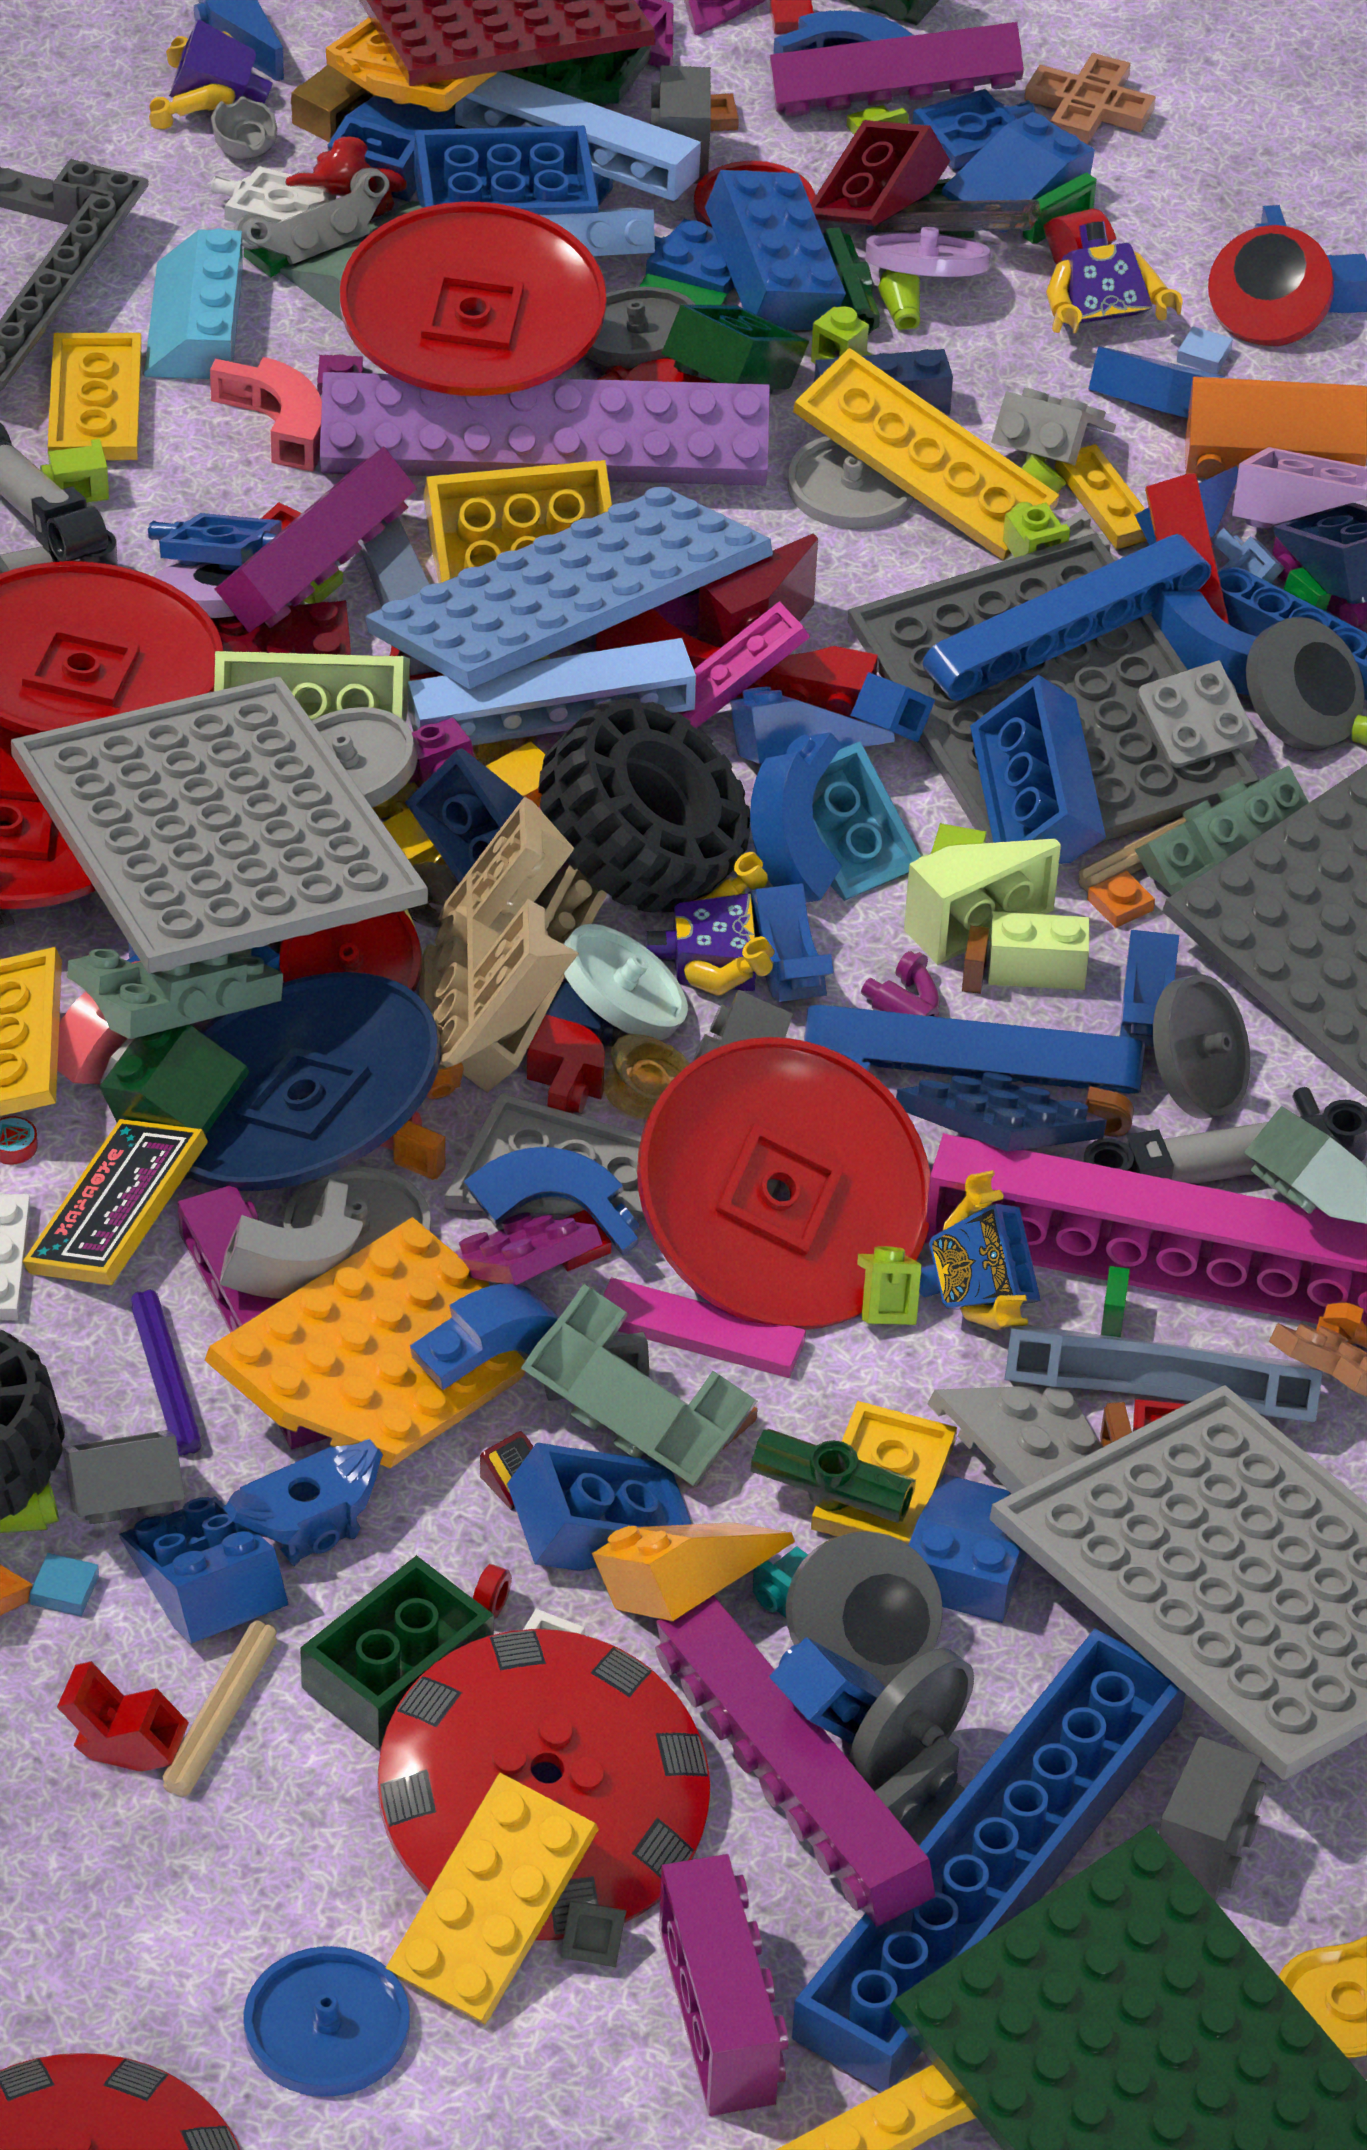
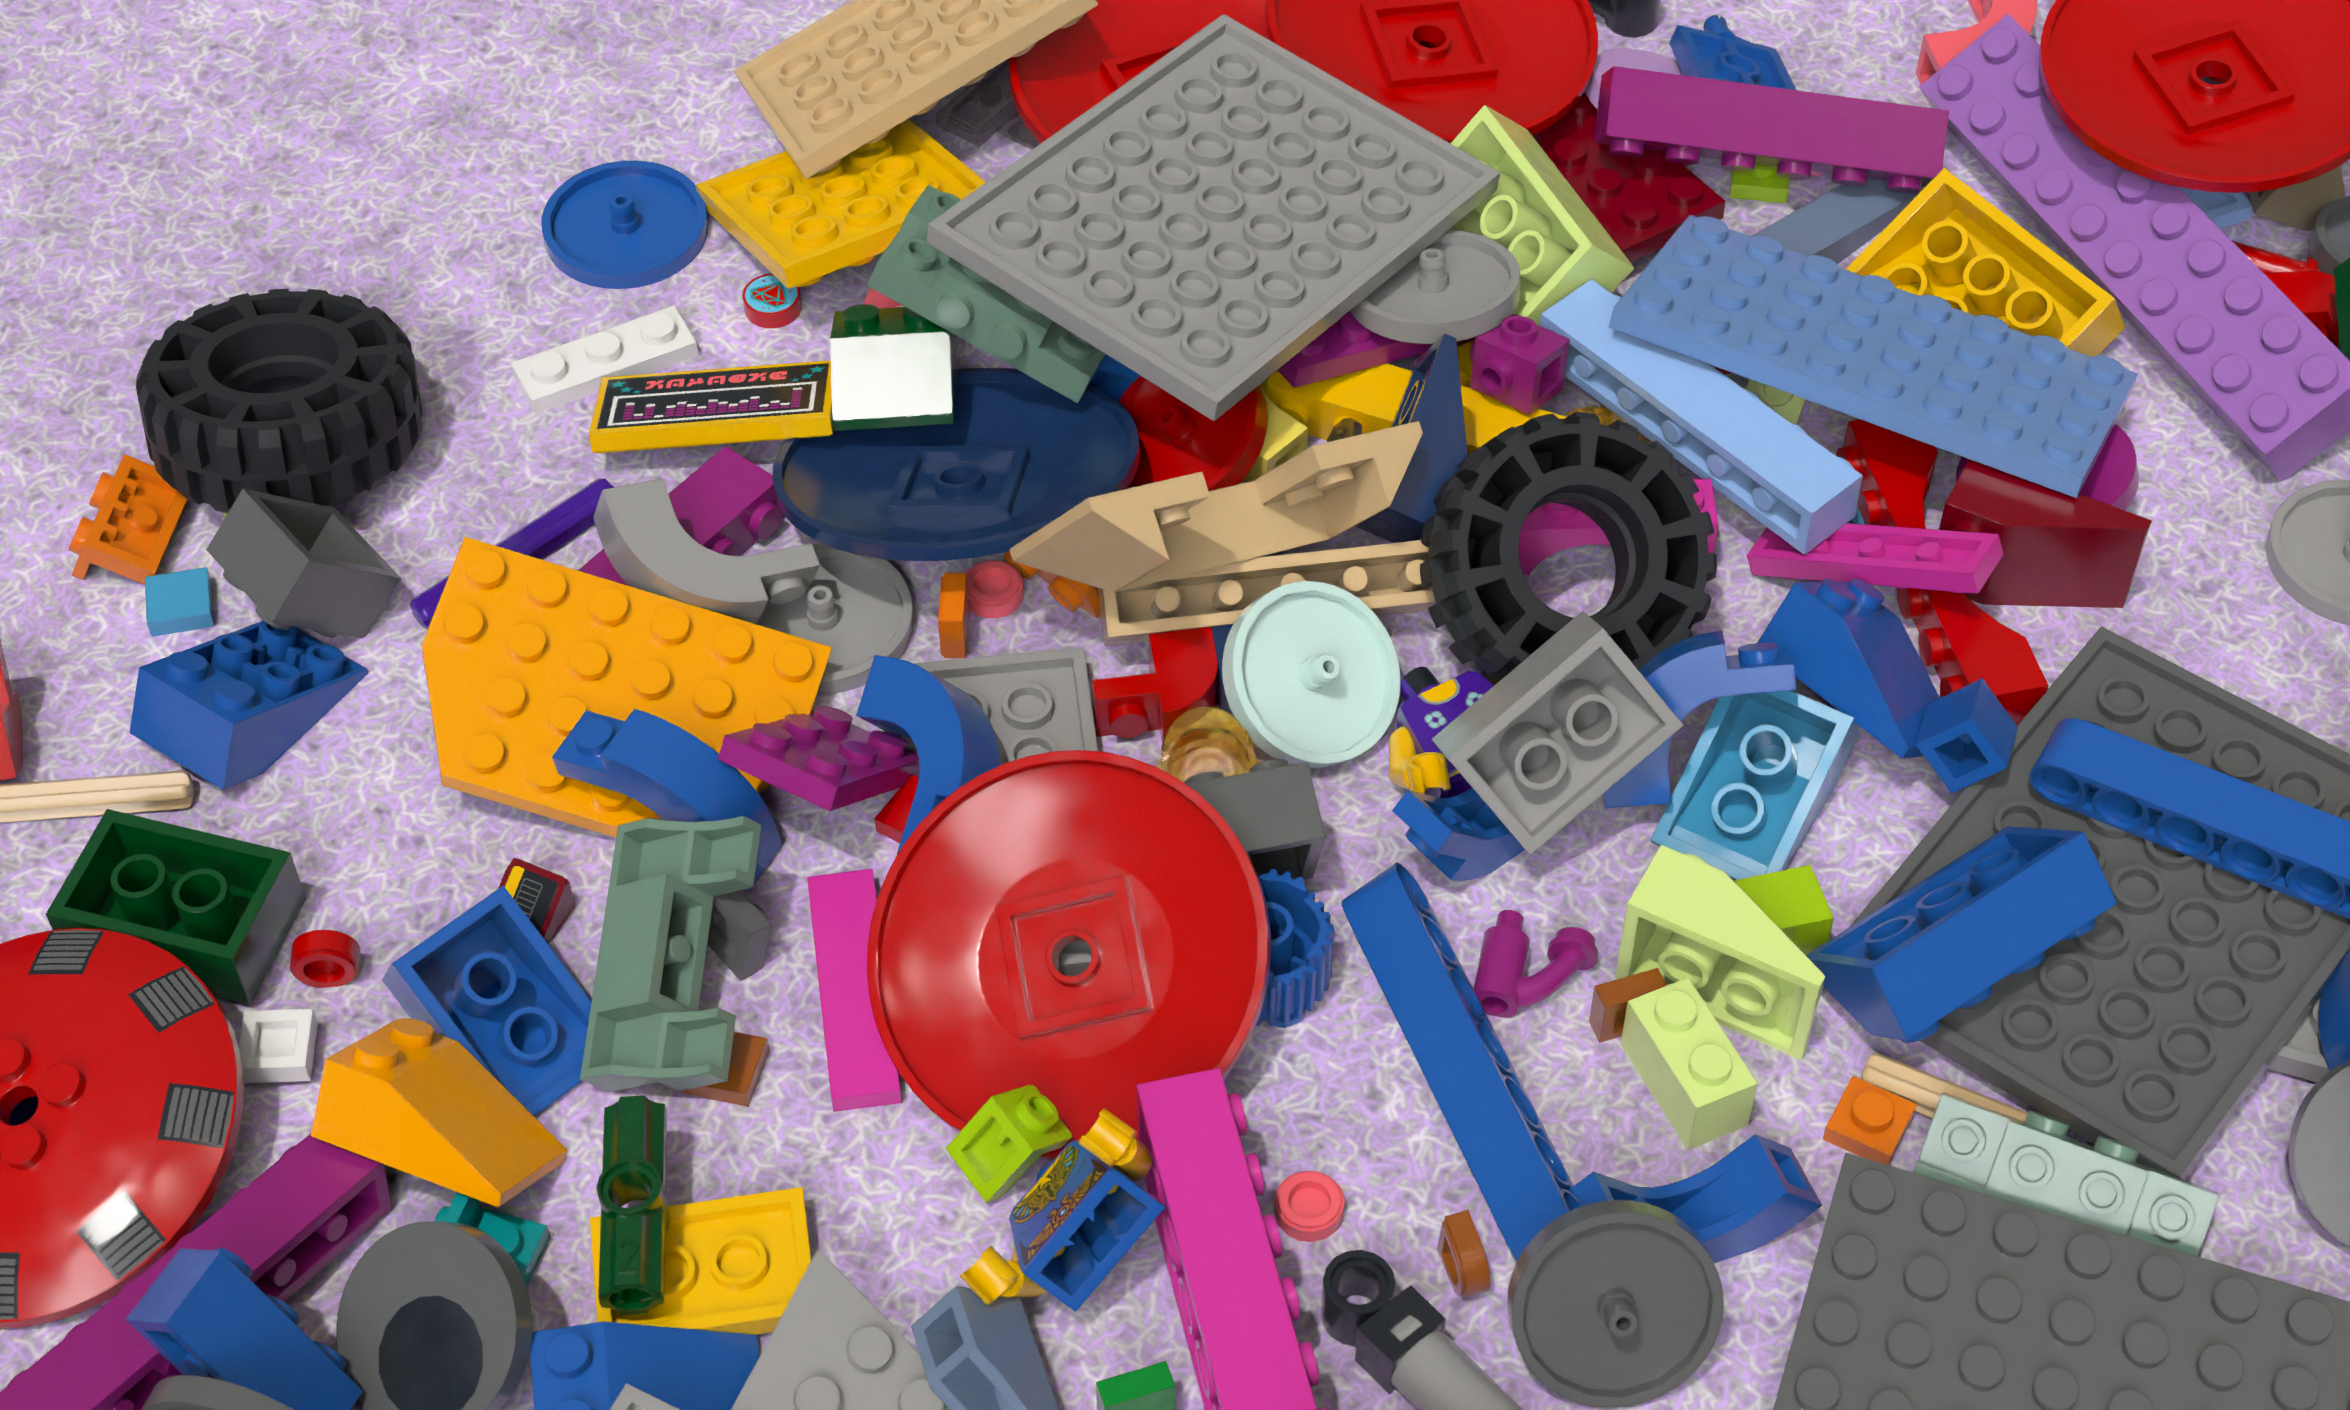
camera: 65 degrees right, 5 degrees up
blue piece [223,1439,383,1567] -> none
dark blue plate [896,1072,1107,1152] -> none
light grey bracket [1137,660,1258,768] -> none
none -> light grey slope [1432,611,1684,855]

